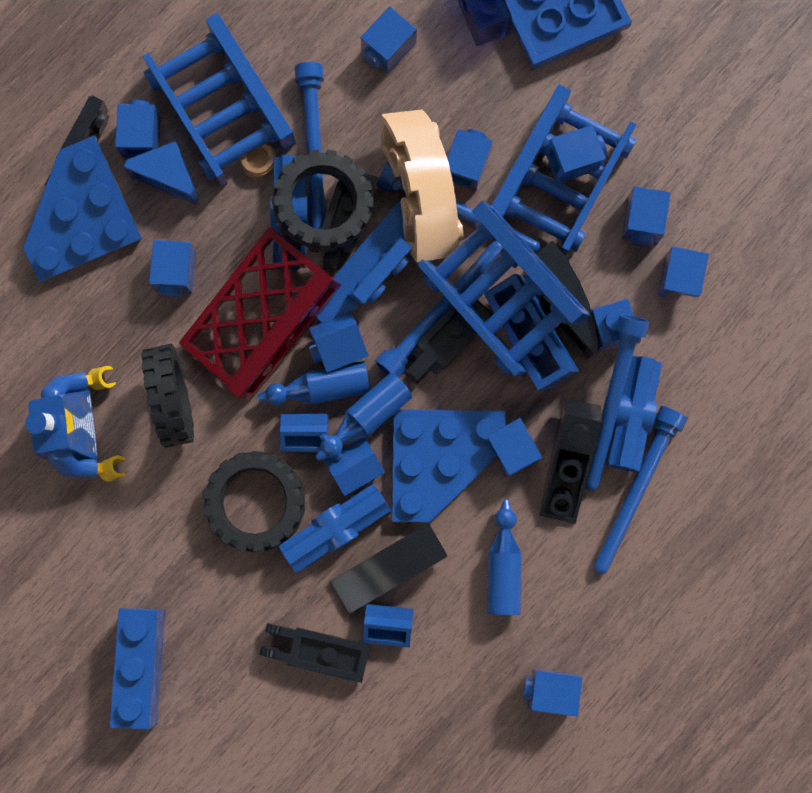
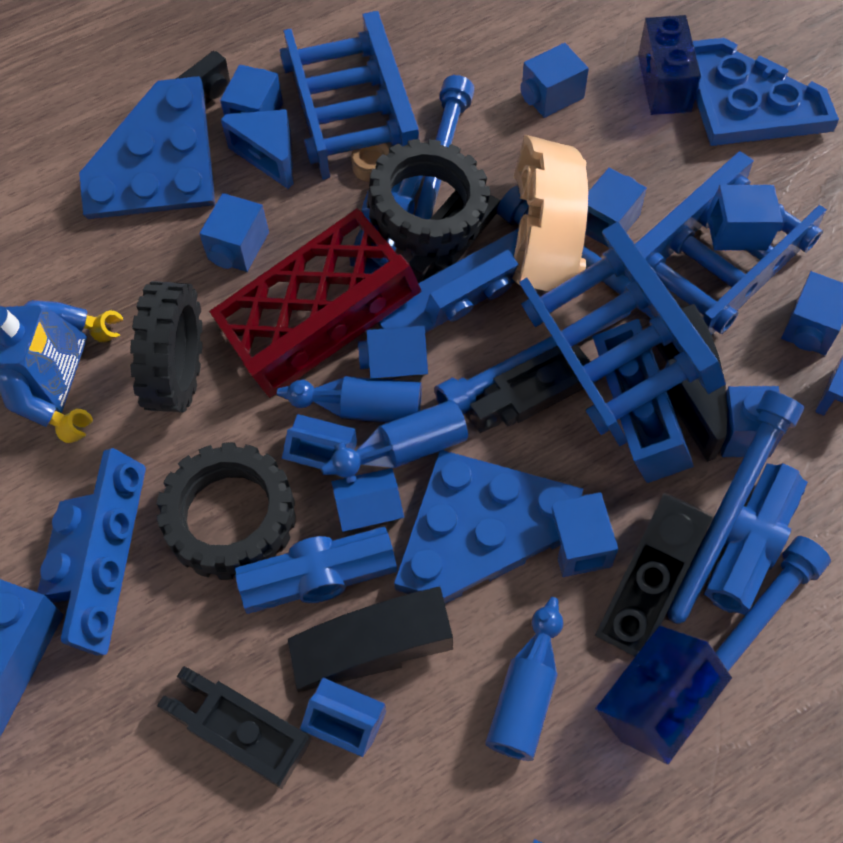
camera: 20 degrees right, 20 degrees down
none -> blue bracket [37,448,146,656]
none -> clear blue brick [595,626,732,765]

